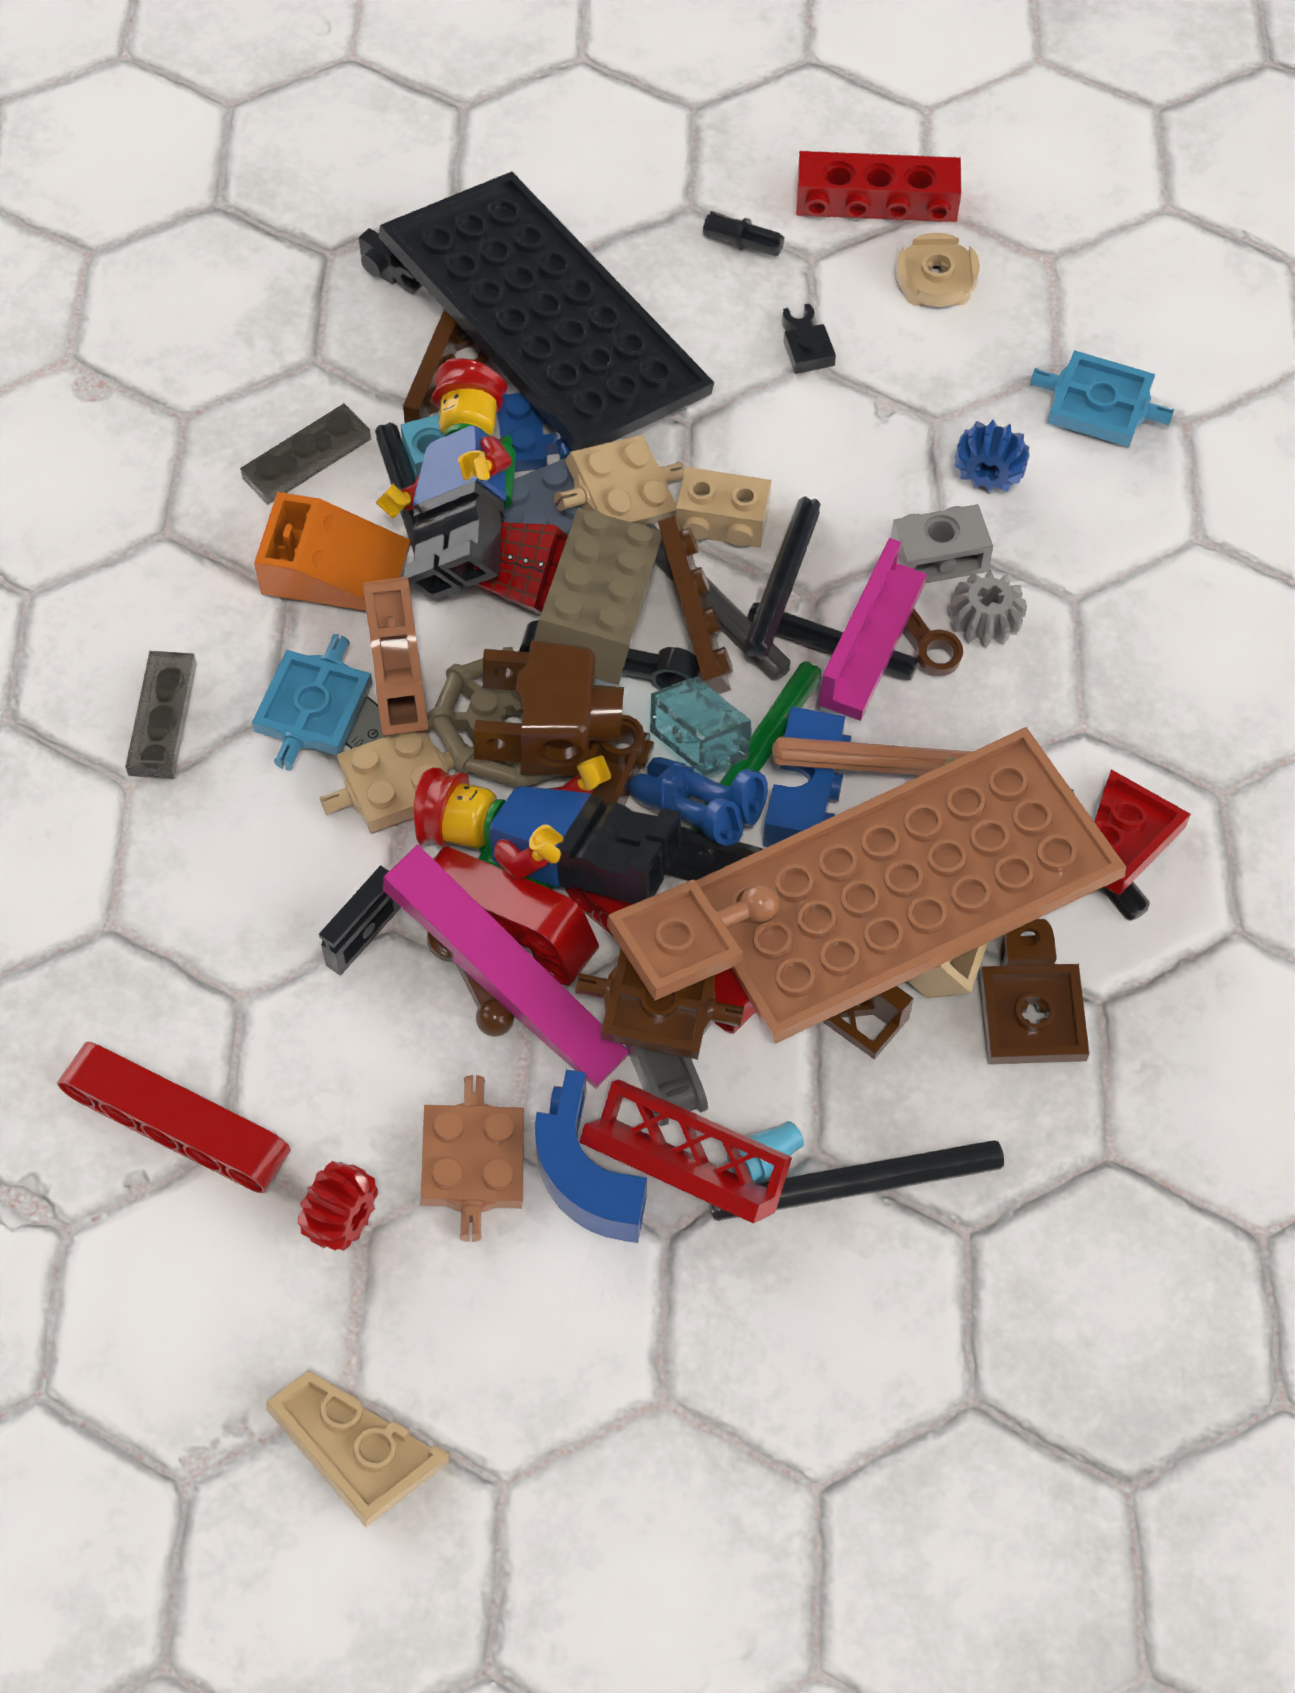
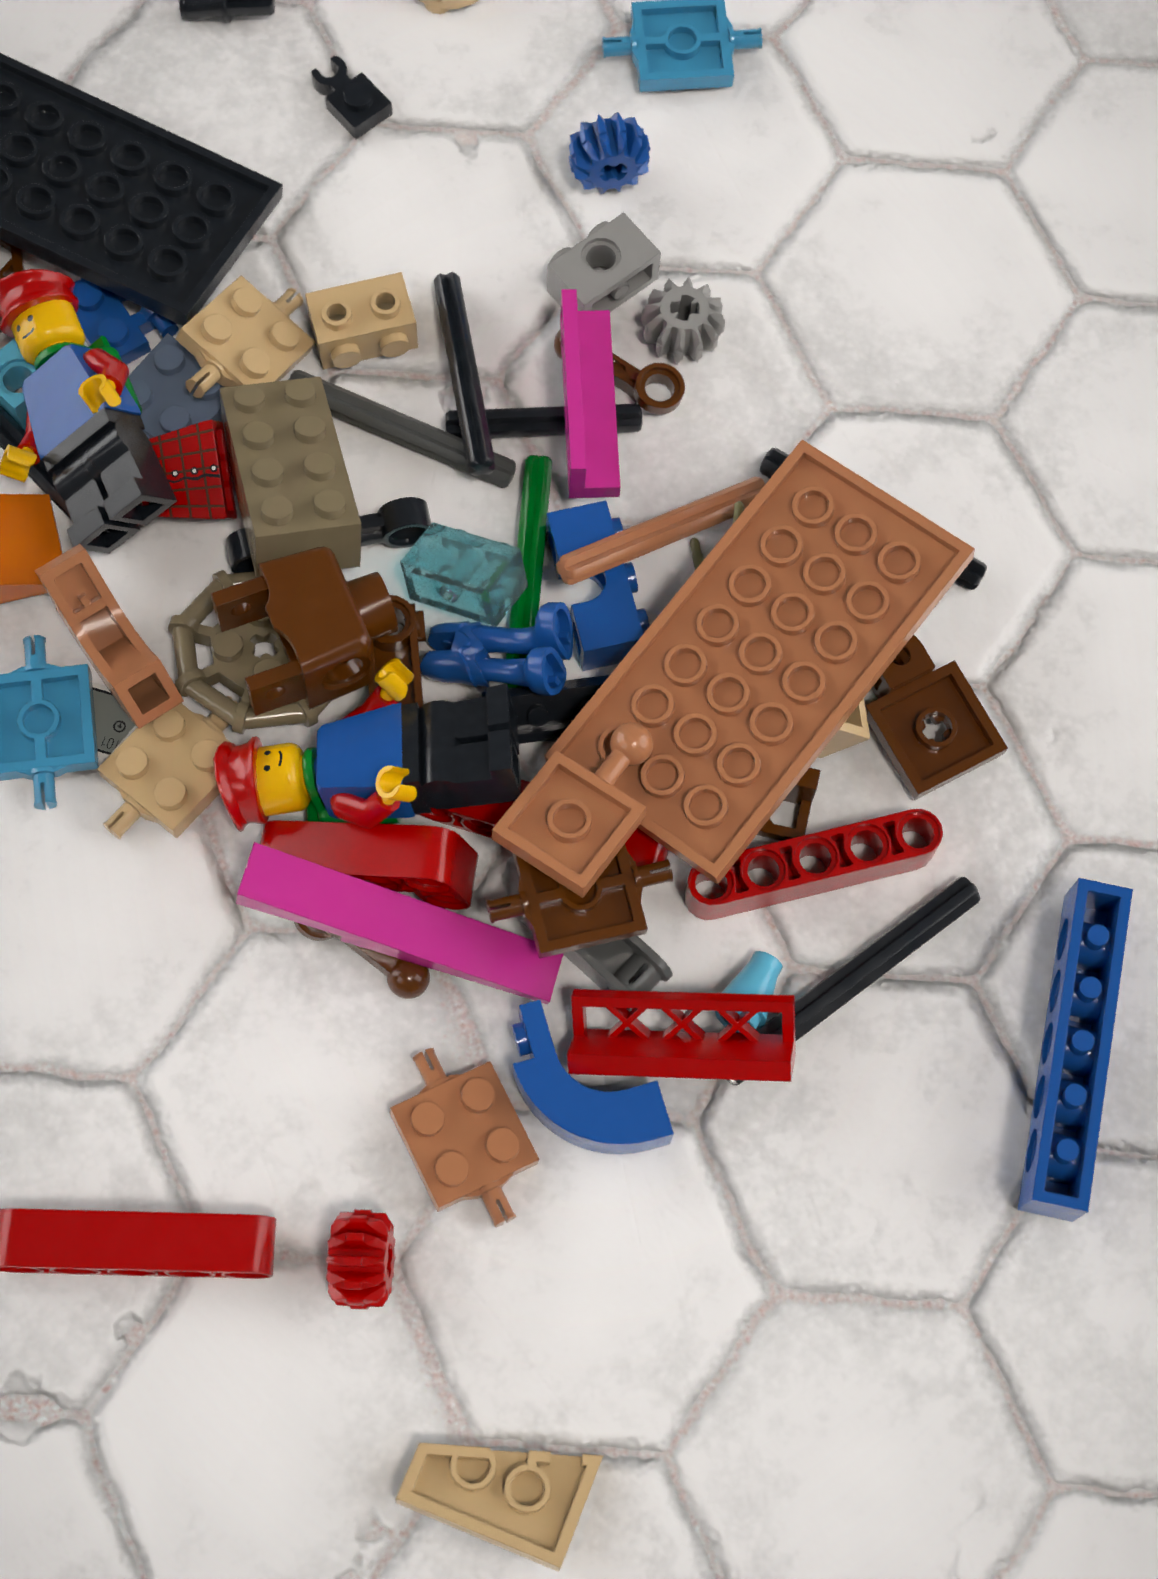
camera: 30 degrees left, 10 degrees up
black plate [318,865,401,976] -> none
reddish brown plate [658,515,733,696] -> none
red wing [1094,769,1191,895] -> none
none -> red beam [684,809,943,920]
none -> blue brick [1017,878,1133,1222]

